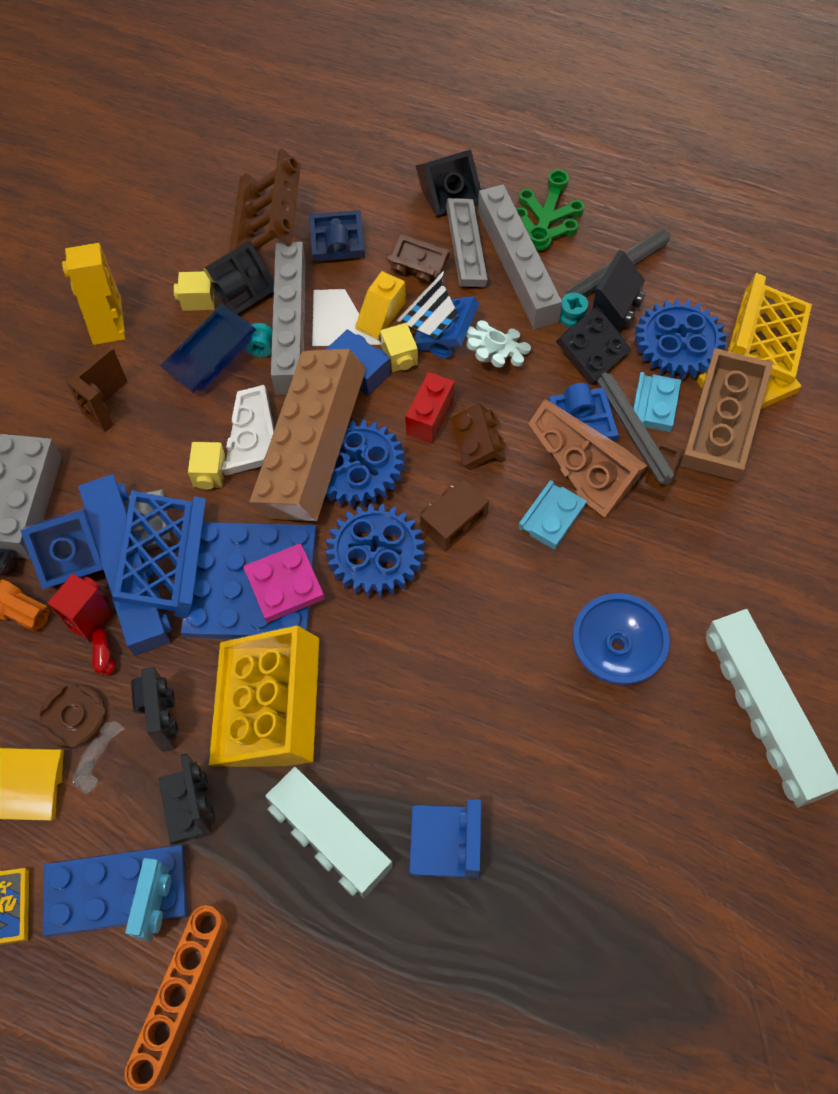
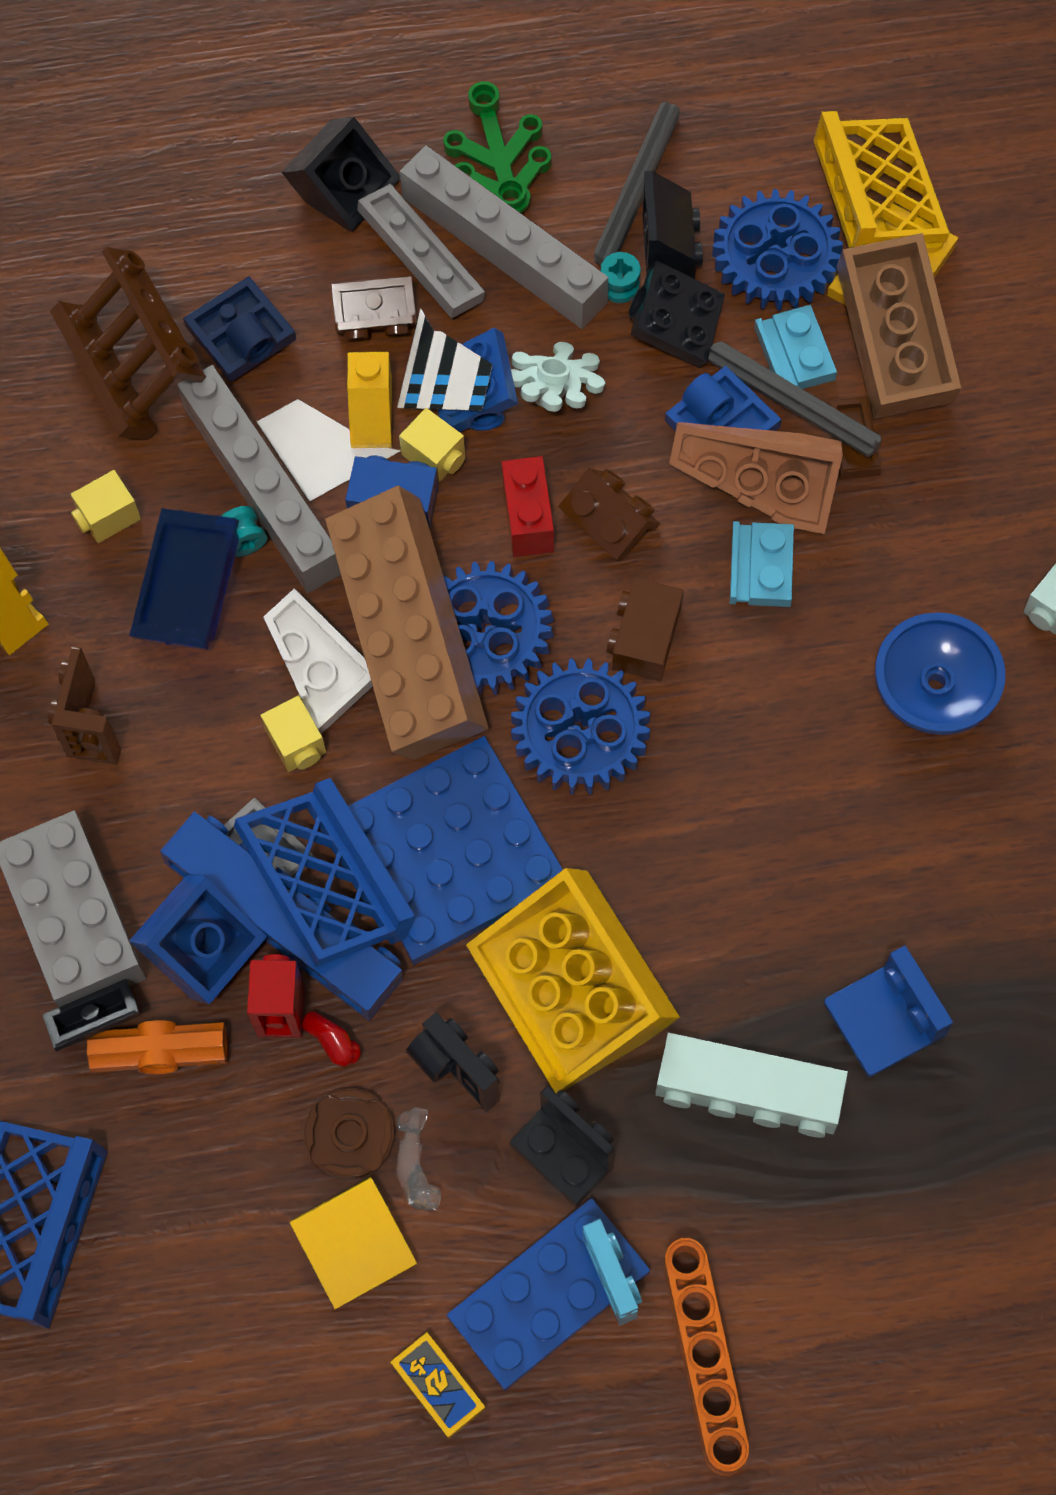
camera: 30 degrees left, 5 degrees up
black plate [203,241,274,316] -> none
dark pink plate [243,543,325,623] -> none

